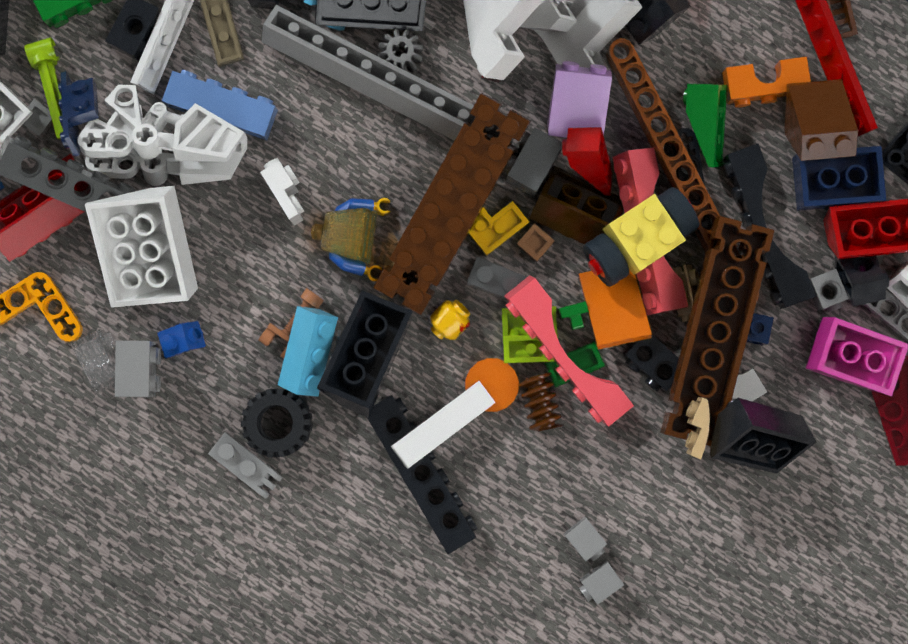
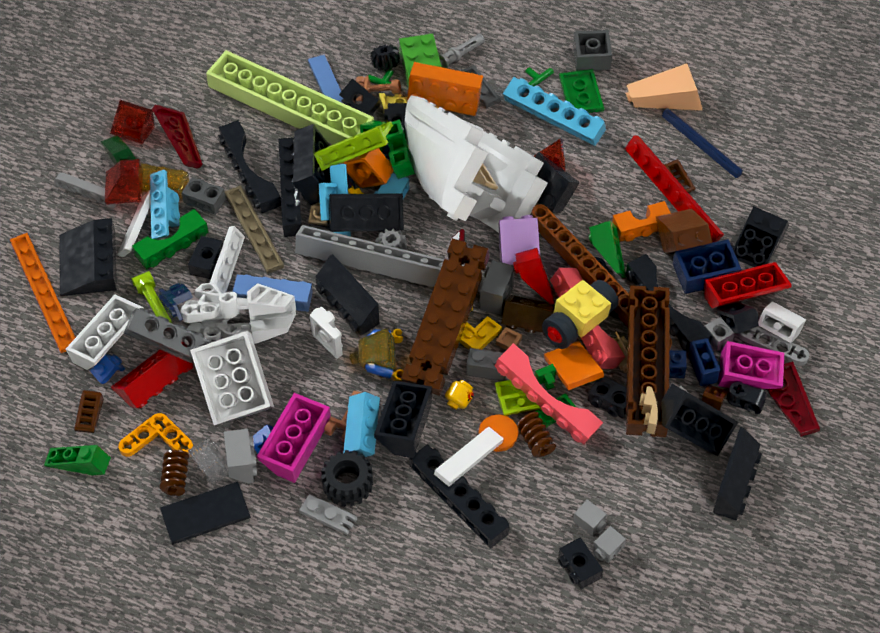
camera: 10 degrees left, 30 degrees down
none -> reddish brown piece [160,450,189,496]
none -> black tile [160,481,251,545]
none -> dark pink slope [257,393,331,483]
none -> black slope [315,254,380,336]
none -> black brick [558,537,603,589]
none -> dark blue brick [688,338,721,386]
none -> reddish brown slope [702,385,728,411]
none -> black slope [713,427,762,521]
none -> black piece [726,382,767,414]

